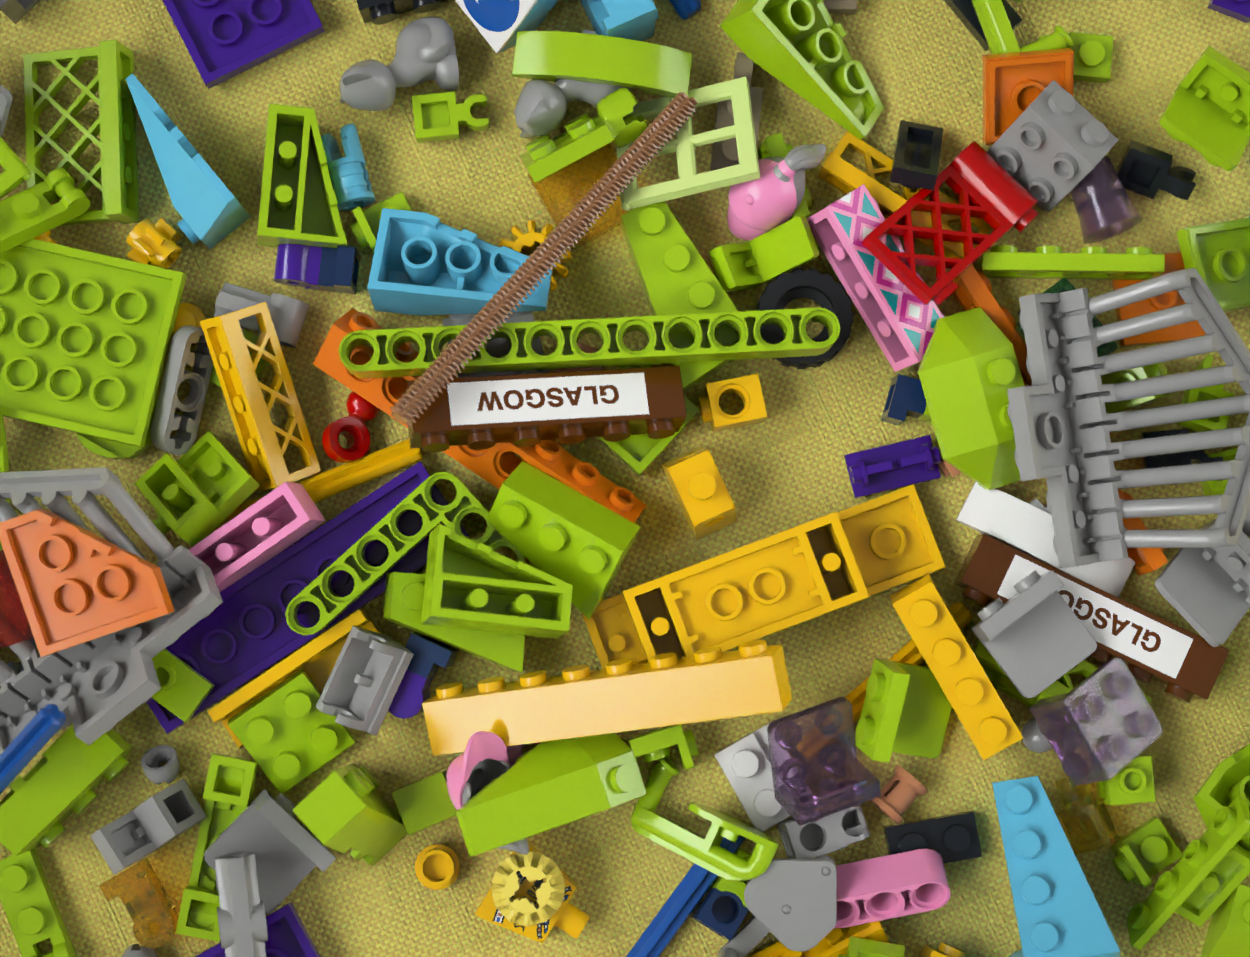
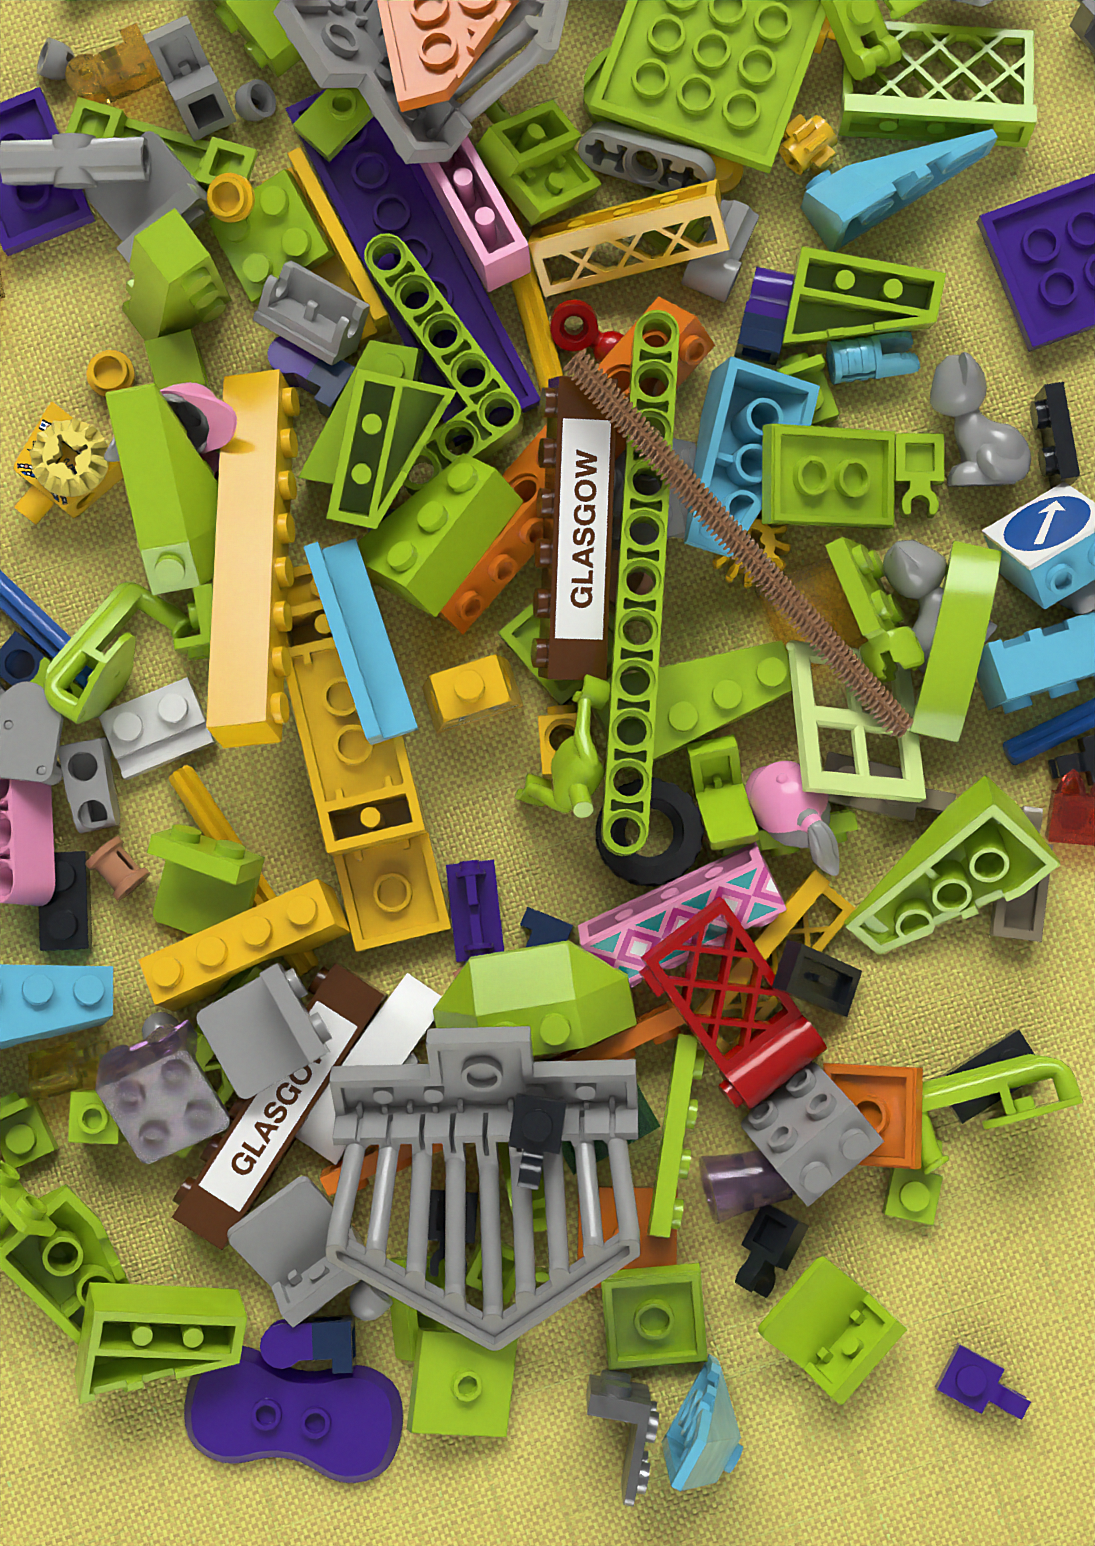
camera: 105 degrees right, 0 degrees up
bracket [767,697,881,826] -> none
none -> yellow plate [207,173,255,223]
none -> medium azure fence [303,538,419,745]
none -> black plate [508,1093,568,1190]
none -> lime piece [515,674,610,818]
none -> lime tile [762,423,895,529]

